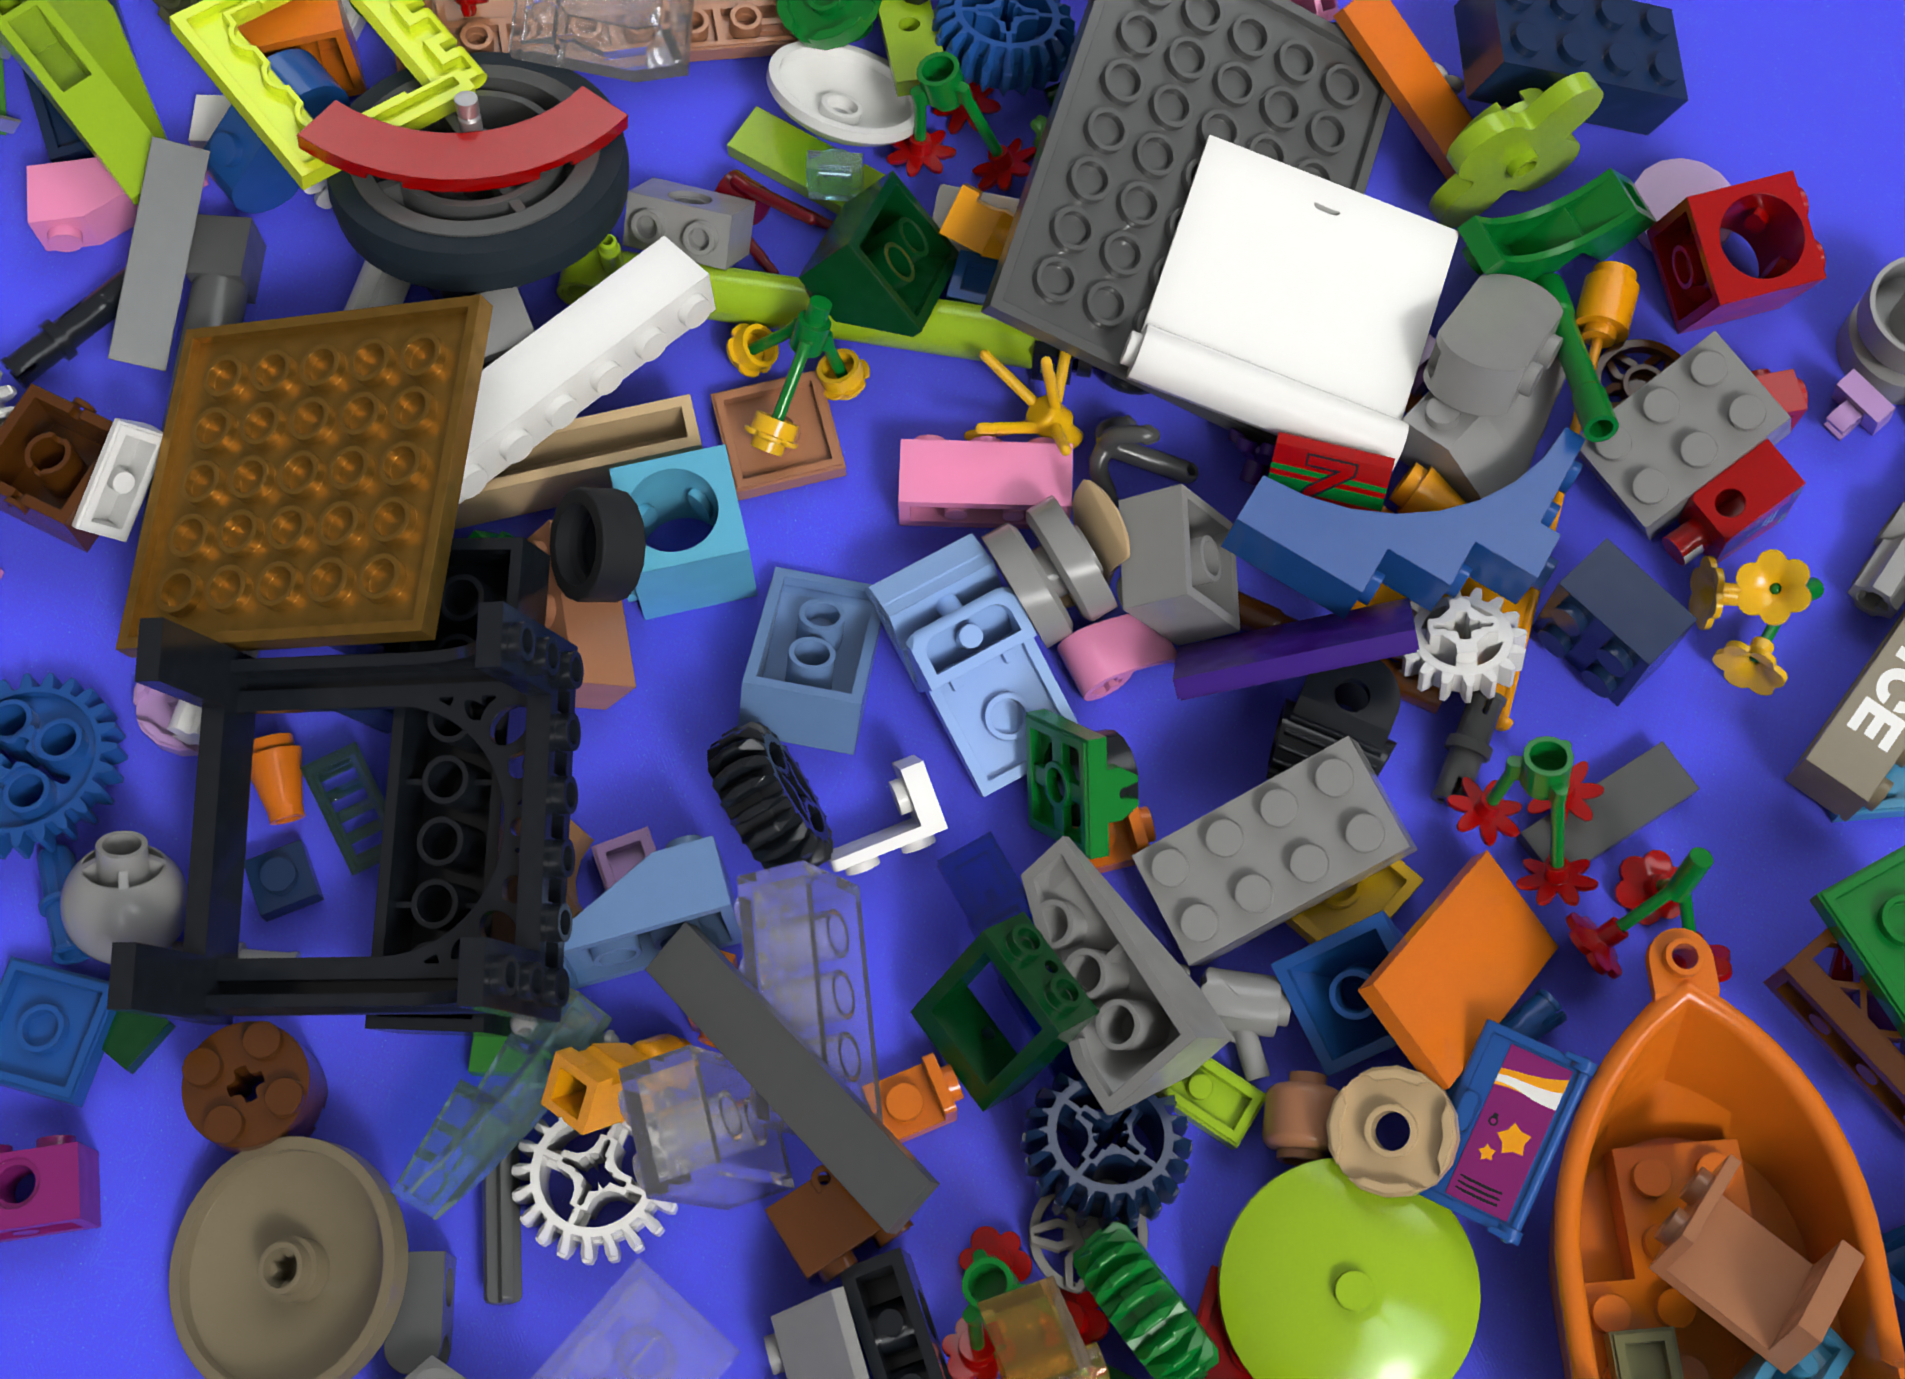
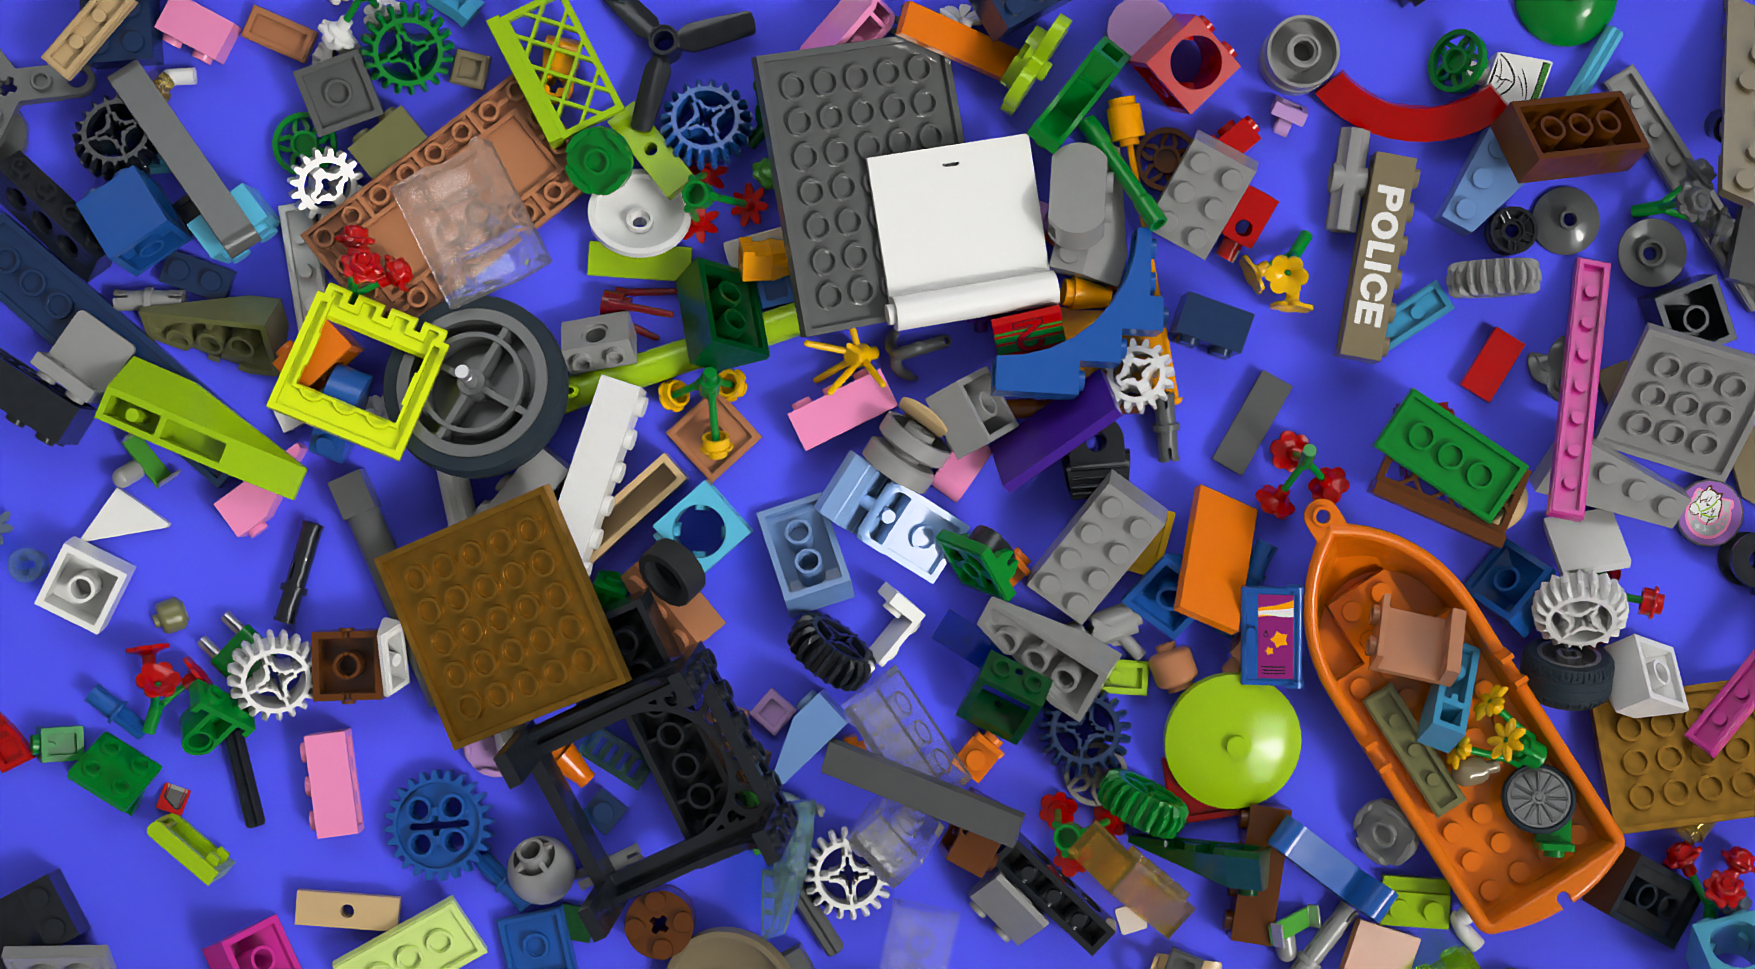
camera: 30 degrees left, 20 degrees up
tile [107,136,210,371] -> none
tile [297,86,628,192] -> none
light orange piece [540,1033,696,1135] -> none
clear light blue plate [806,148,864,201] -> none
tan tile [1326,1065,1460,1198] -> none
plant [1446,736,1604,906] -> none

